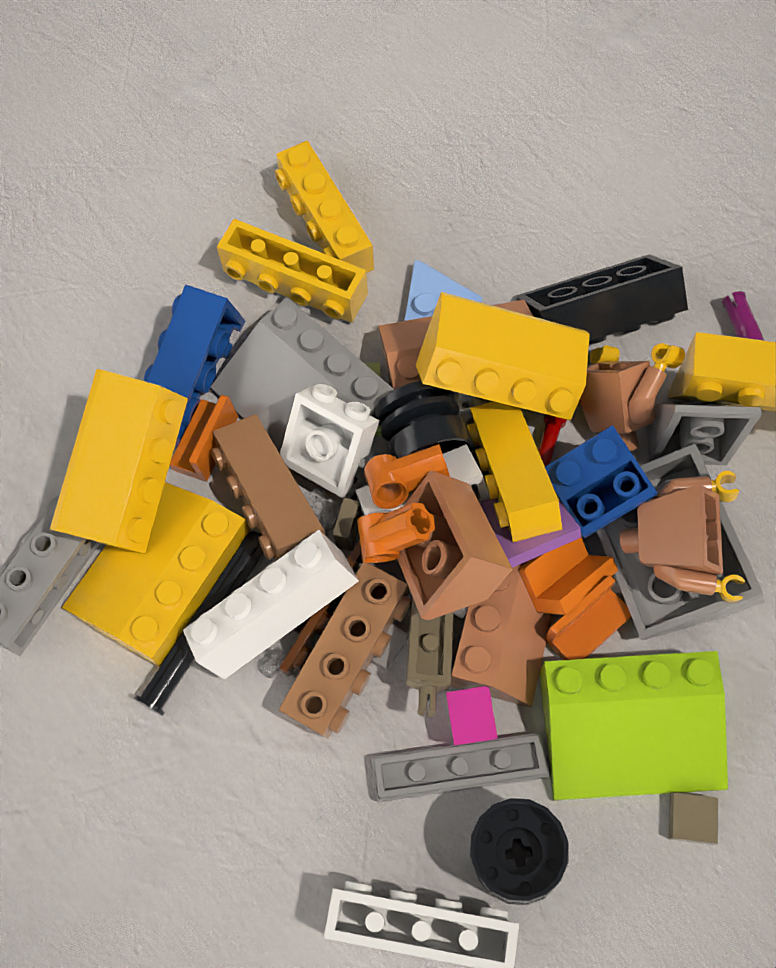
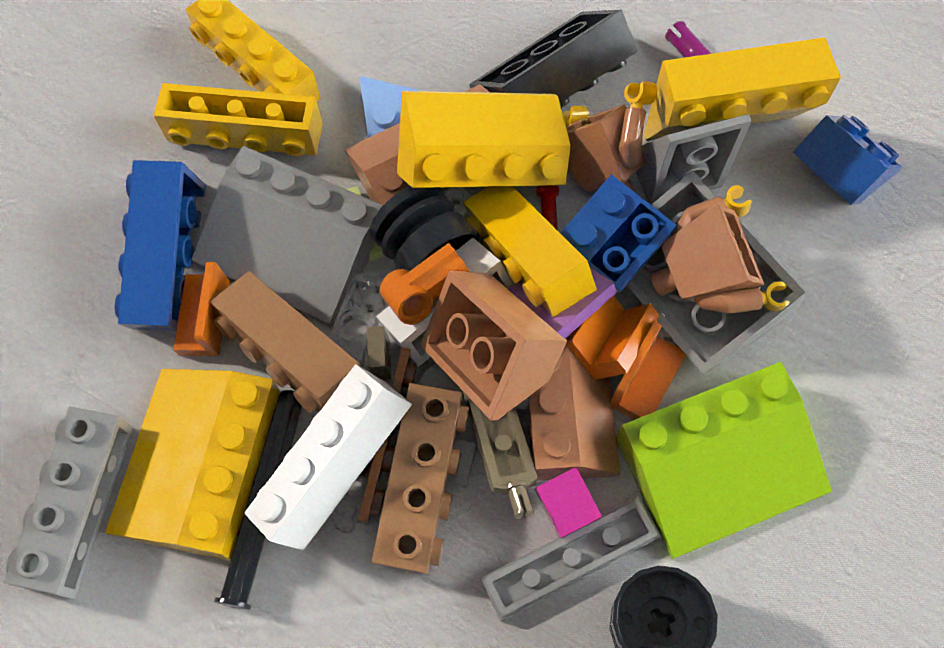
camera: 20 degrees left, 0 degrees up
yellow slope [50,369,188,554] -> none
white plate [280,384,379,498] -> none
orange piece [357,503,435,563] -> none
dark tan tile [669,792,718,845] -> none

